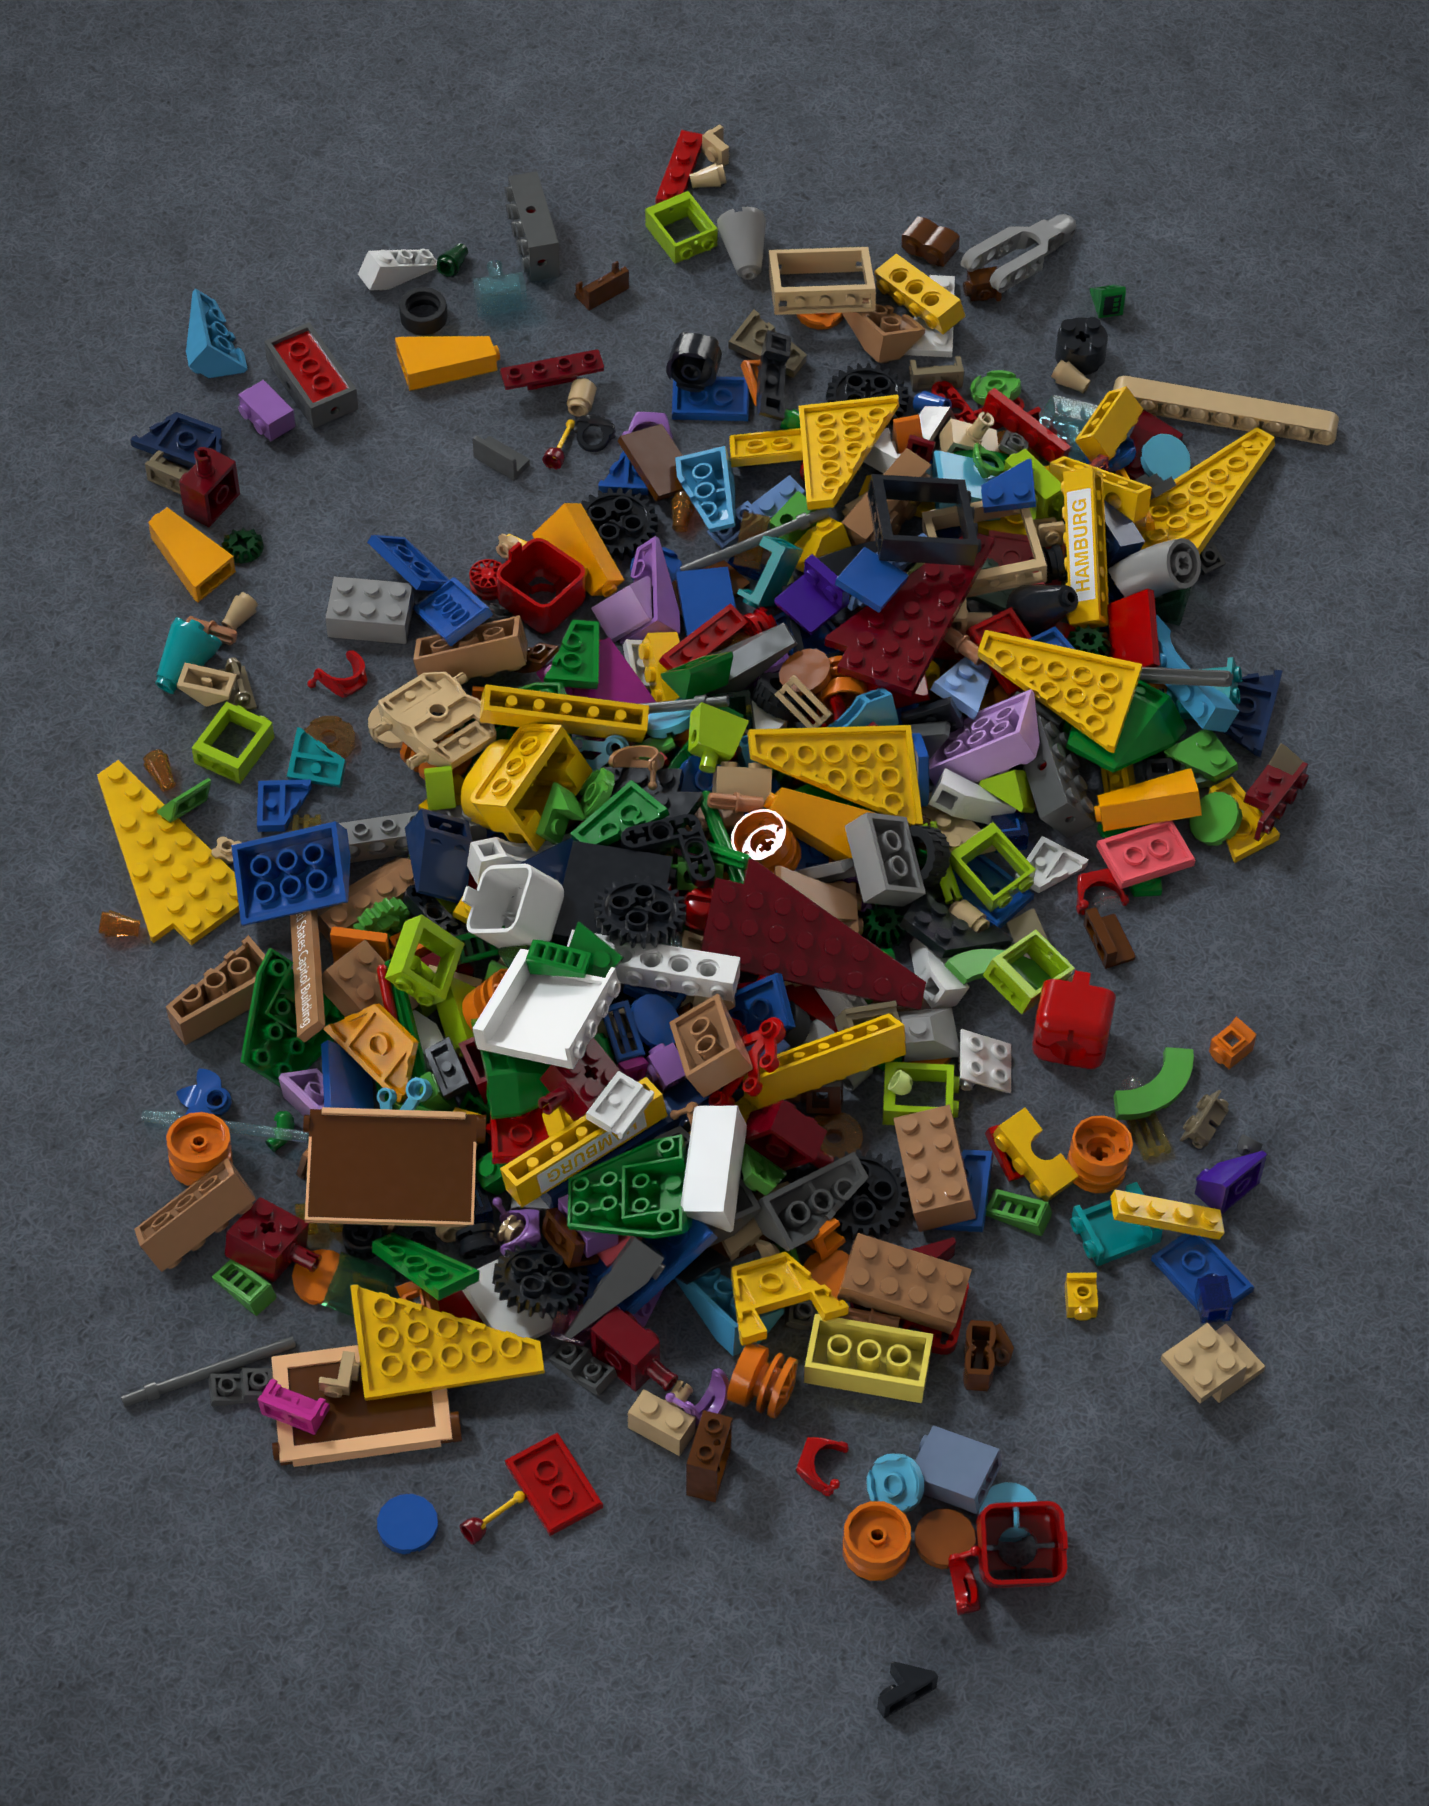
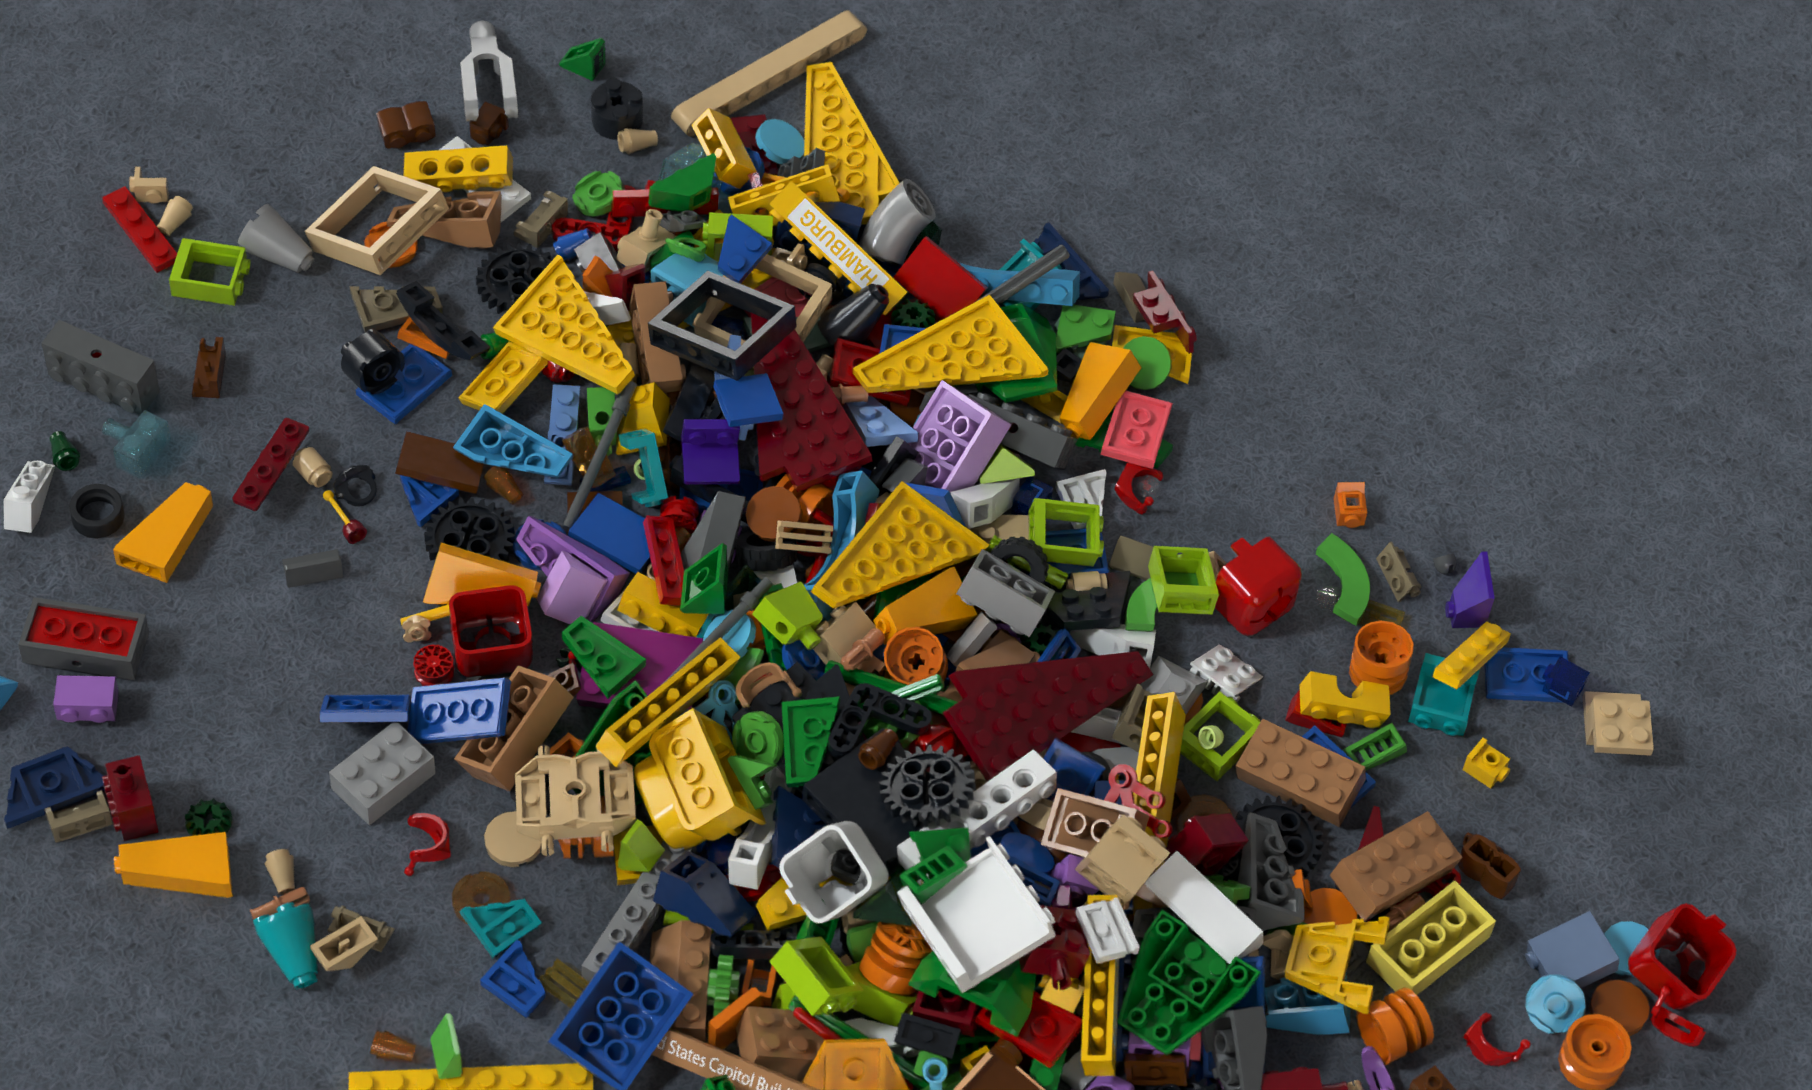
camera: 55 degrees left, 0 degrees up
lime window [192,702,275,784] -> none
tan plate [211,837,242,864] -> none
medium lavender helmet [622,412,673,440] -> none
reddish brown panel [1084,907,1135,969] -> none
none -> green slope [648,153,717,212]
none -> reddish brown cone [858,728,898,769]
none -> blue tile [1037,628,1081,662]
none -> tan bracket [1075,814,1170,906]

